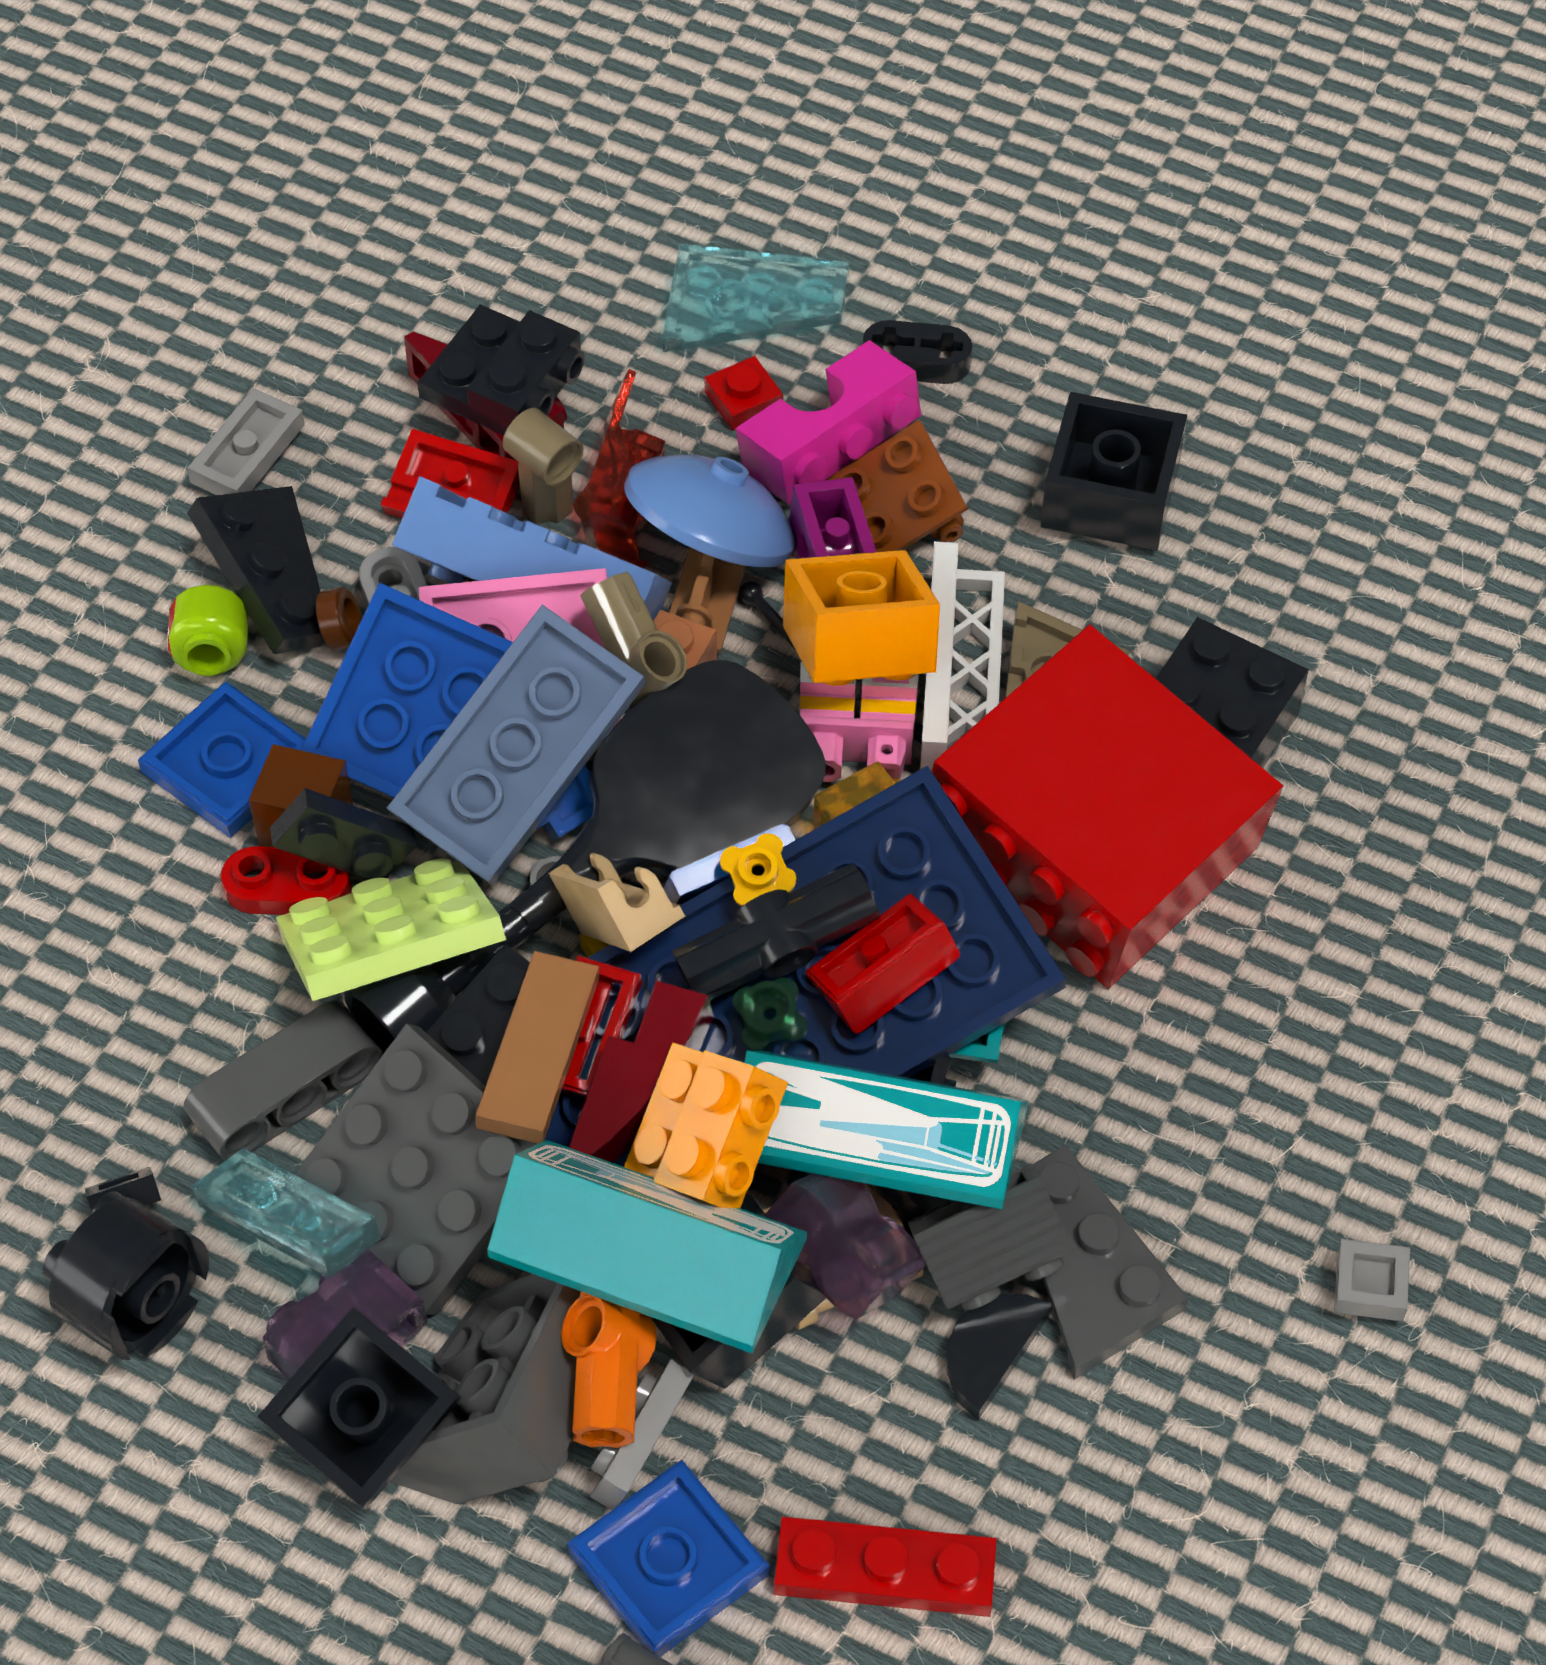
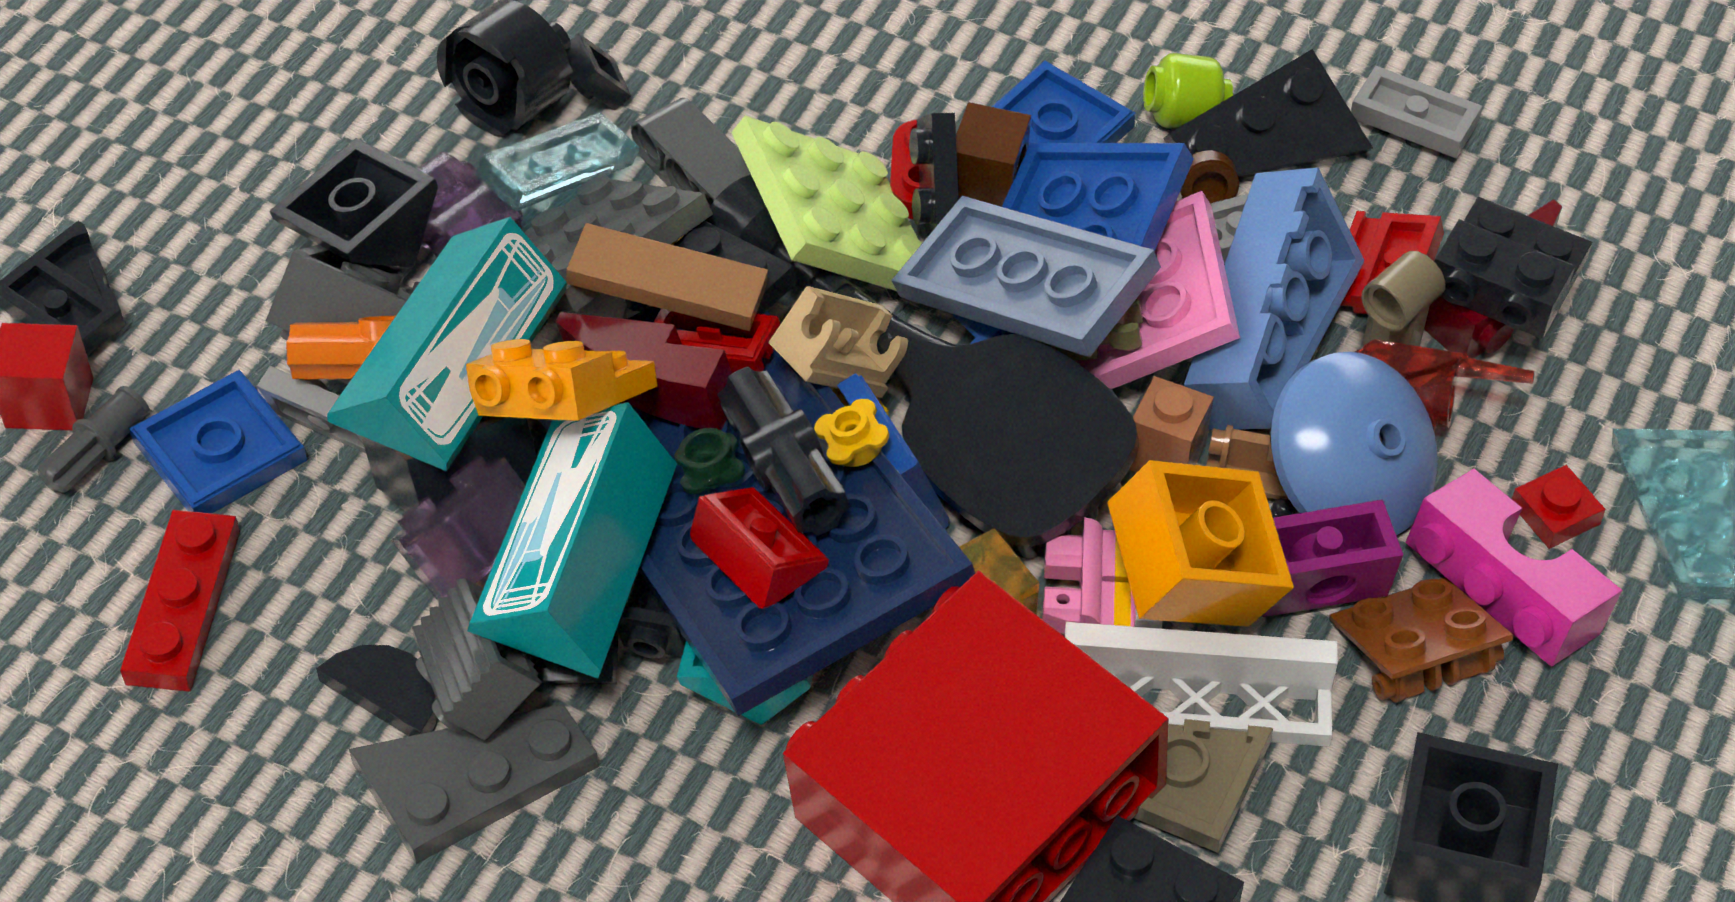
camera: 90 degrees right, 5 degrees down
dark tan piece [580,571,687,708] -> none
black beam [863,320,972,384] -> none

